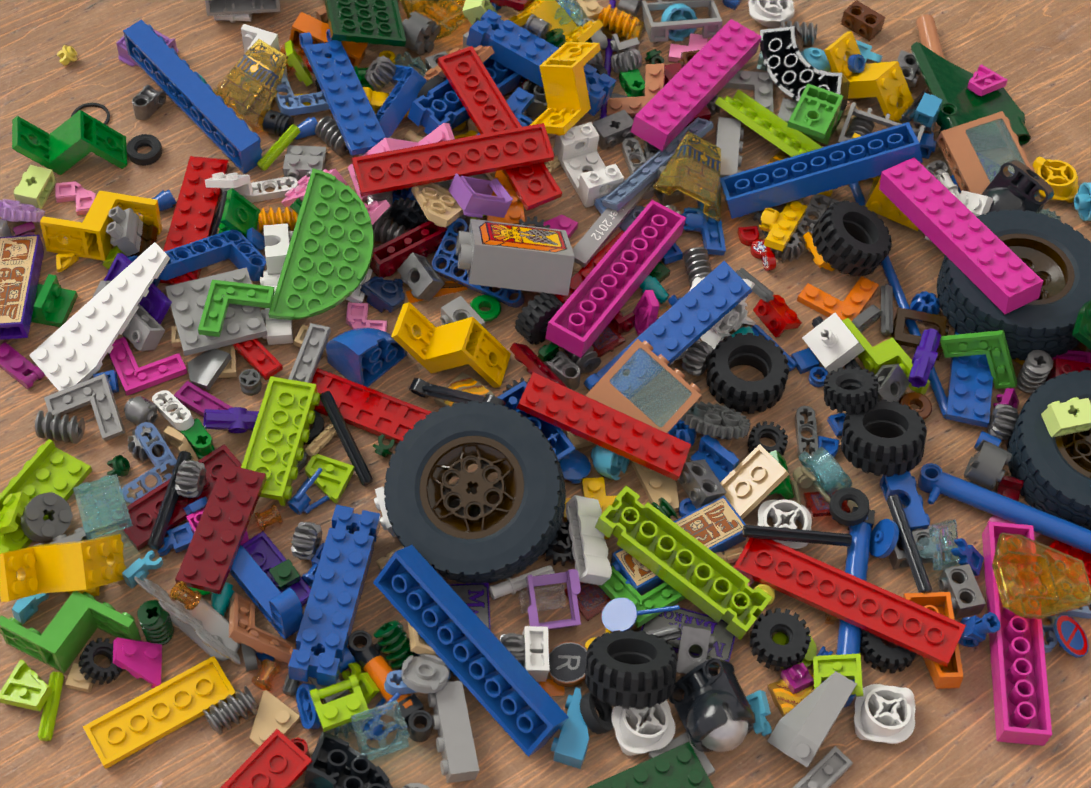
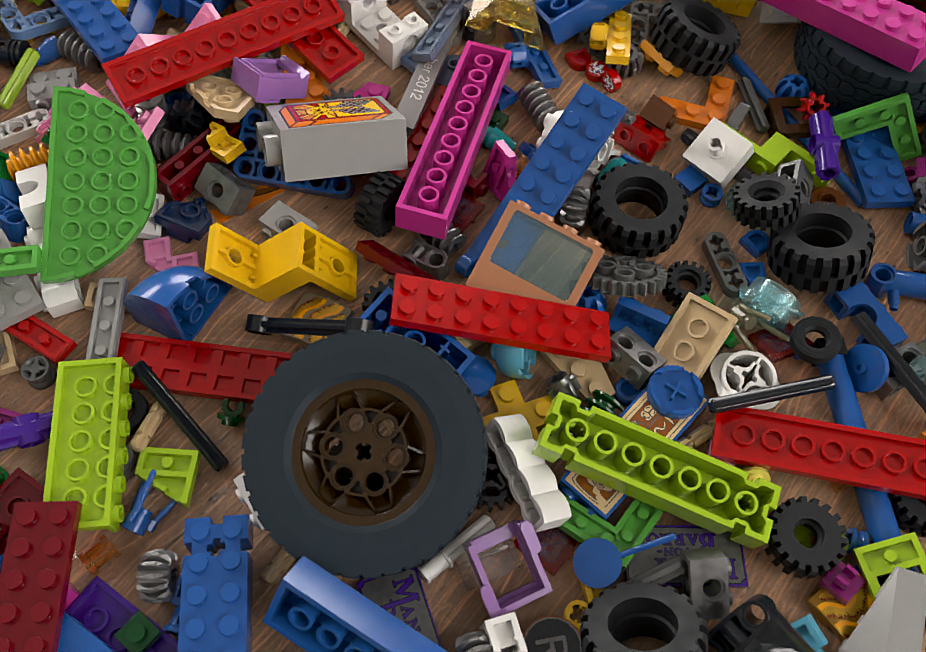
camera: 15 degrees left, 5 degrees up
green piece [470,295,501,322] -> none
dark green plate [538,342,559,362] -> none
none -> yellow slope [206,121,247,164]
none -> flat silver gear [546,371,582,401]
none -> reddish brown brick [640,94,678,132]
none -> blue tile [646,365,704,419]
none -> red gear [797,92,830,120]

